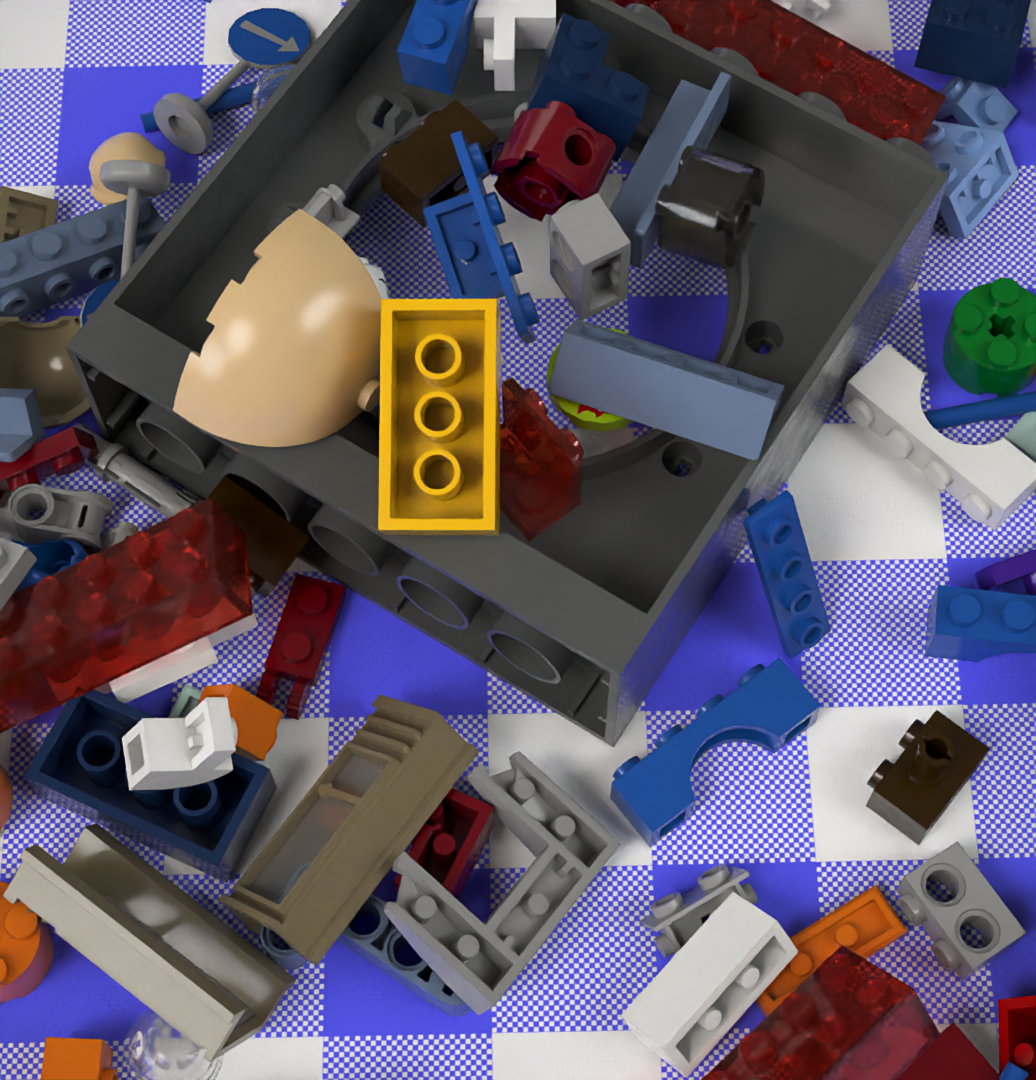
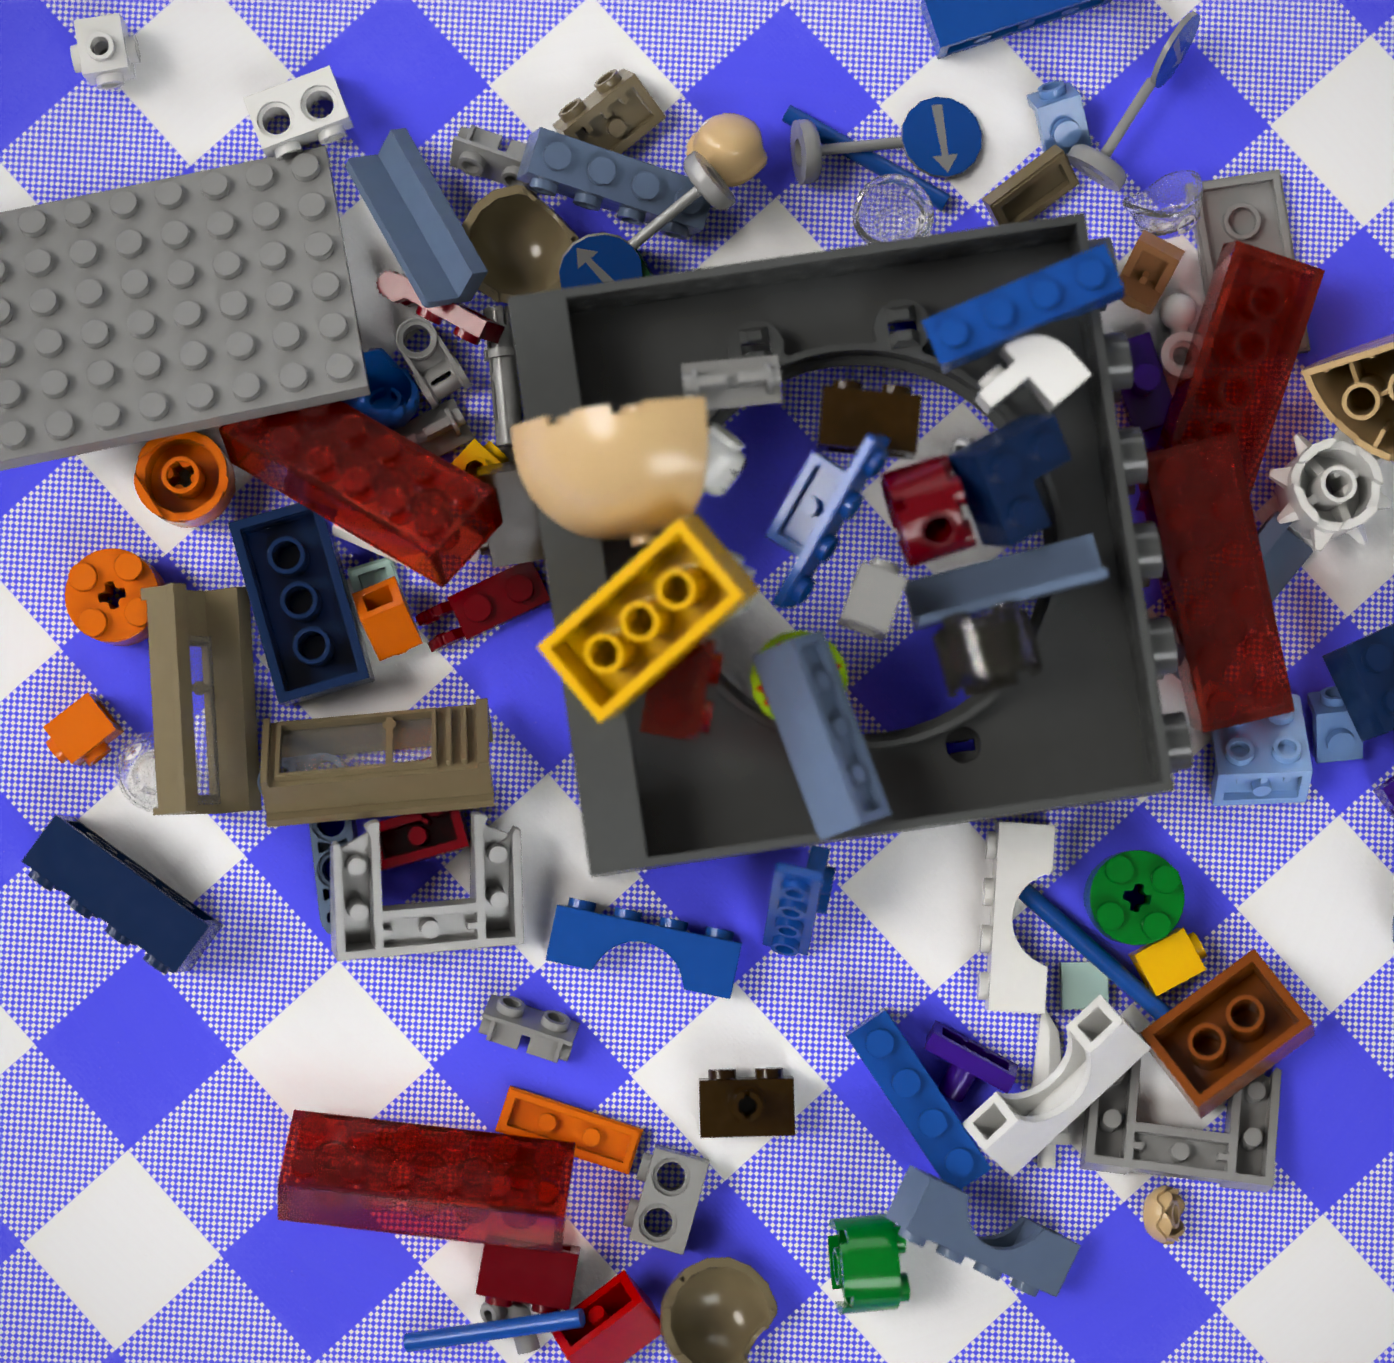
camera: 50 degrees right, 20 degrees up
white brick [122,697,238,790] -> none
white brick [621,892,799,1078] -> none

